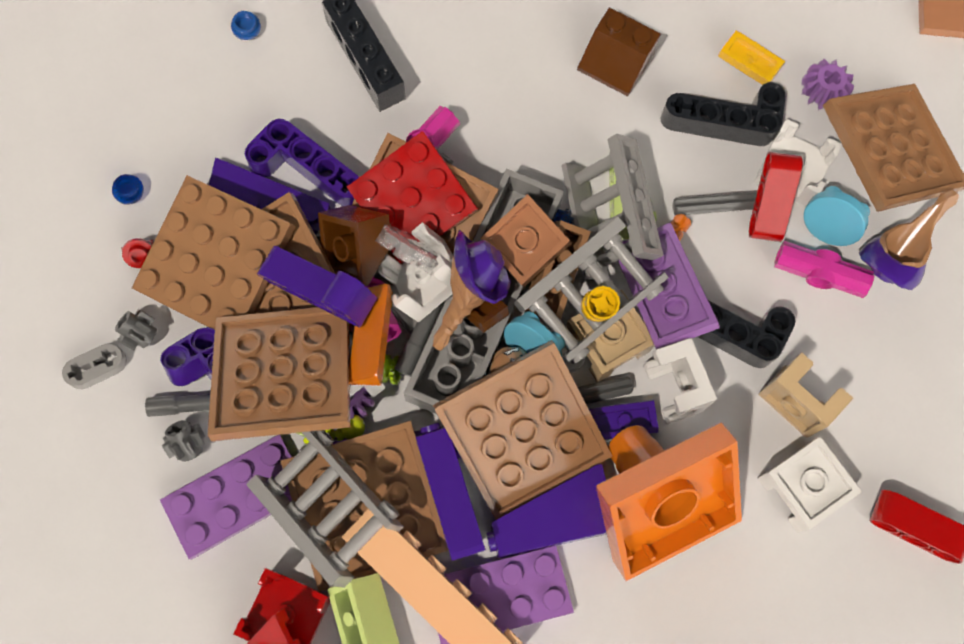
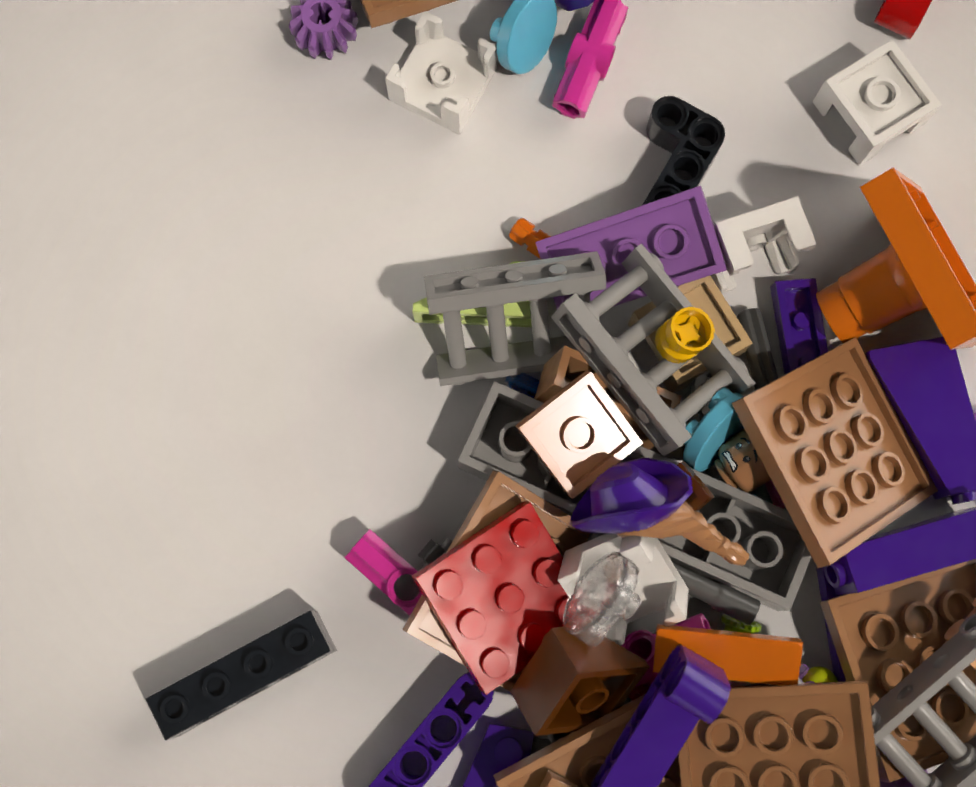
camera: 85 degrees left, 5 degrees up
reddish brown slope [577,7,661,97] -> none
black beam [660,82,785,146] -> none
dark grey axle [672,191,757,215] -> none
yellow plate [718,30,785,85] -> none
beam [749,152,803,242] -> none
tan panel [758,353,853,438] -> none

